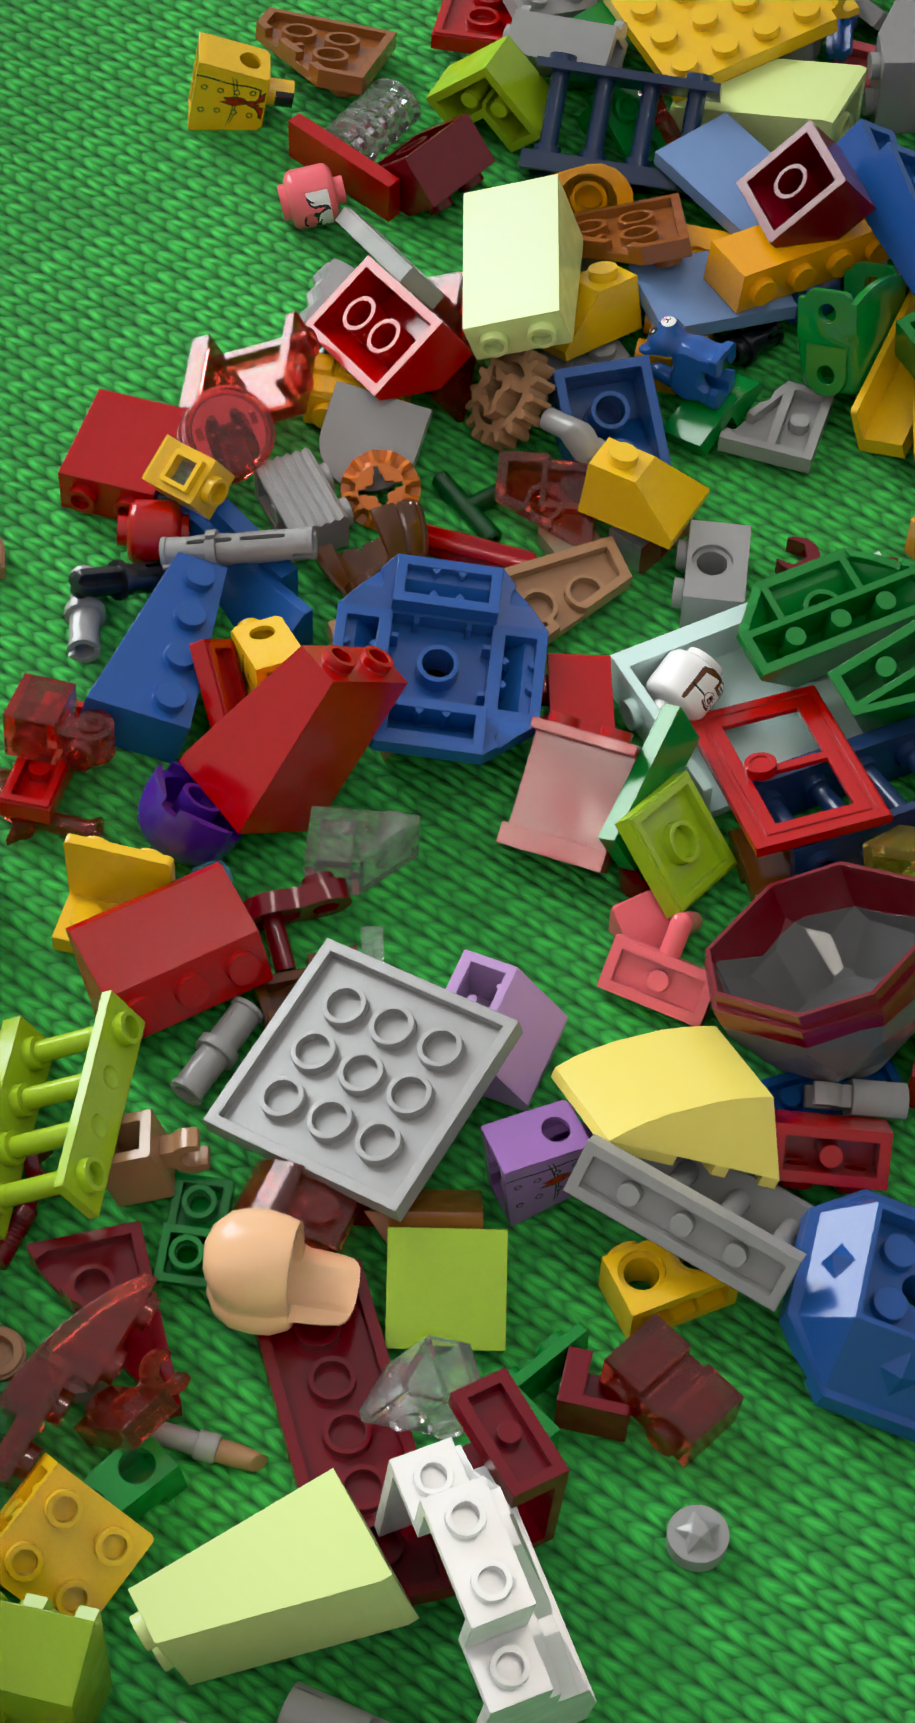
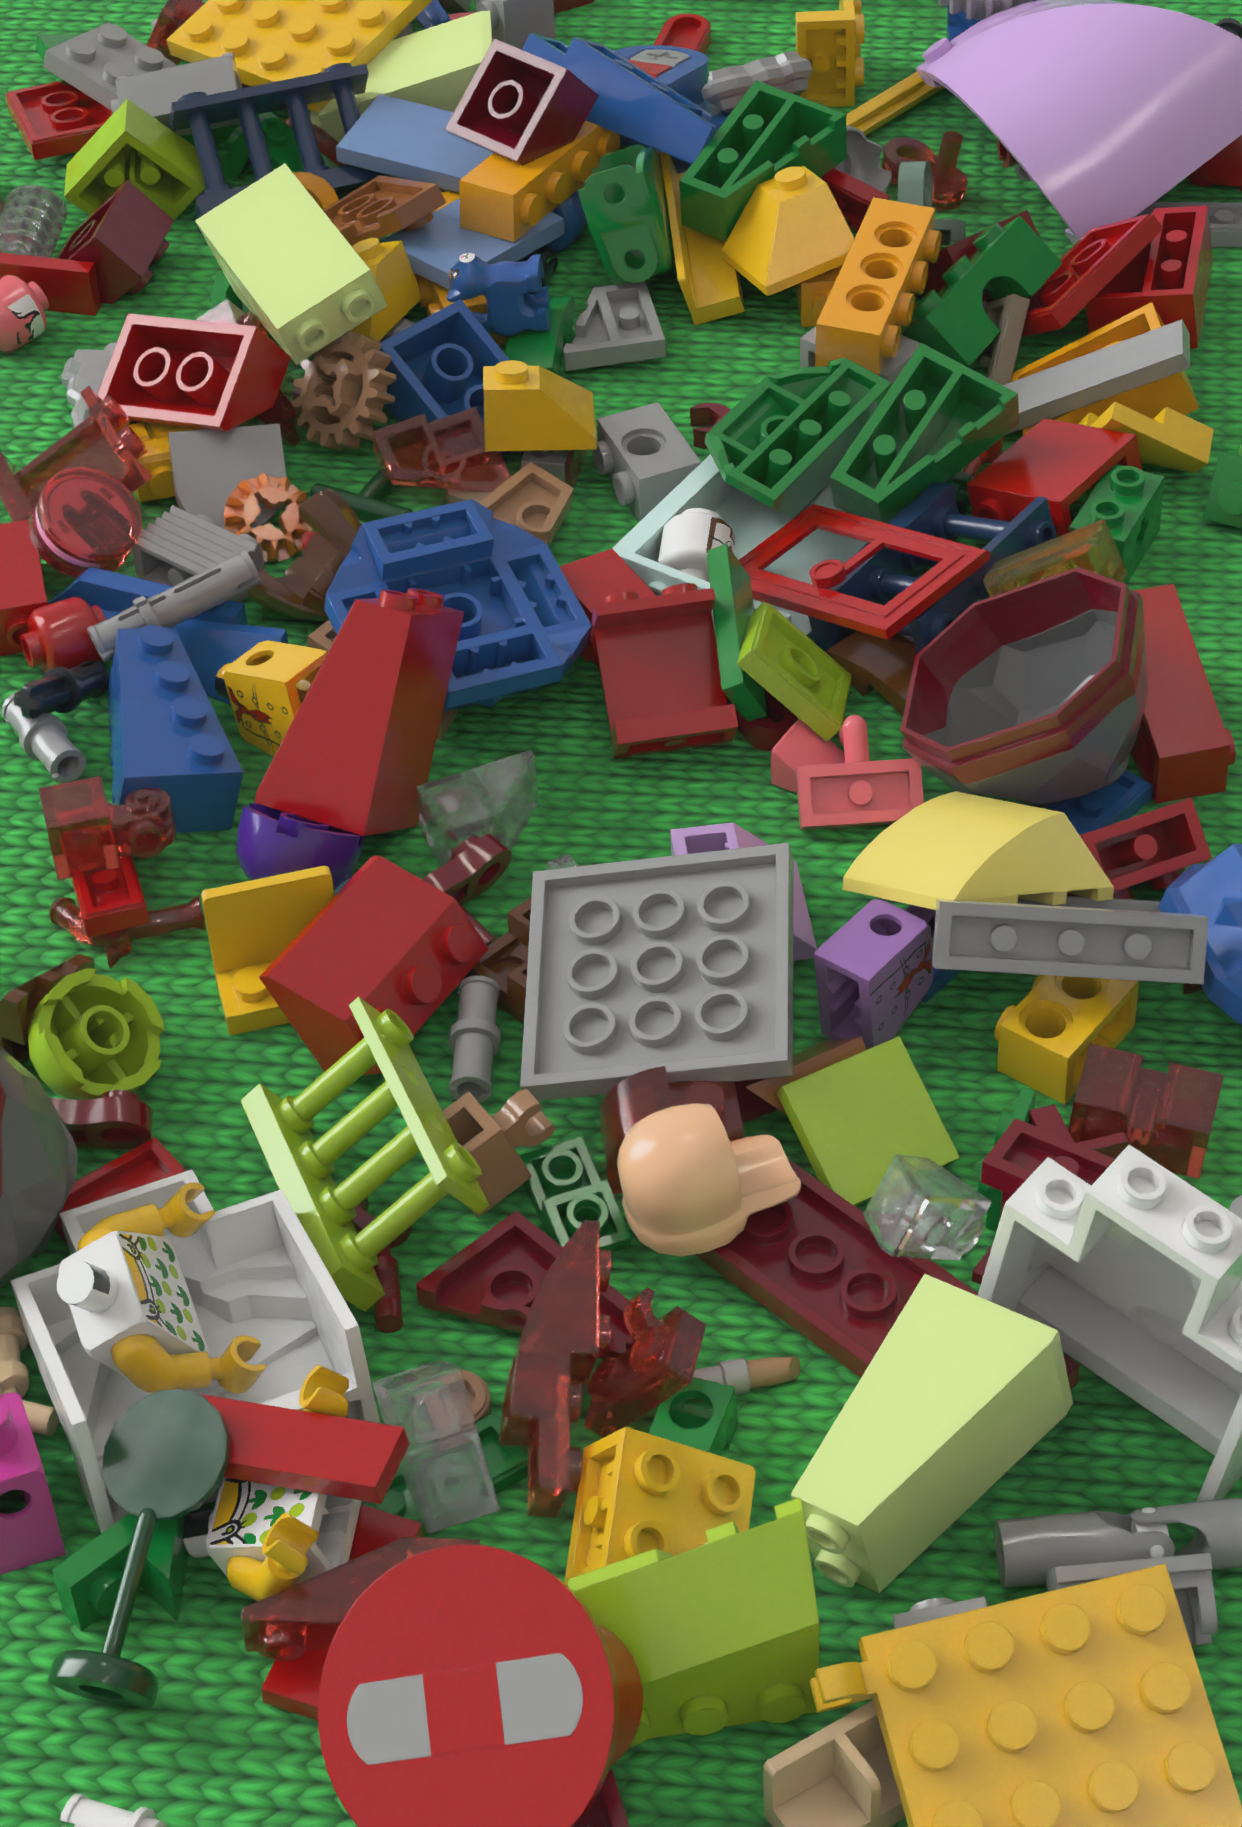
camera: 25 degrees left, 10 degrees down
yellow window [142,434,236,520] -> none
red tile [189,639,248,728] -> none
light grey tile [335,207,444,309] -> none
light grey arm [540,407,605,467] -> none
light grey bar [803,1079,909,1122] -> none

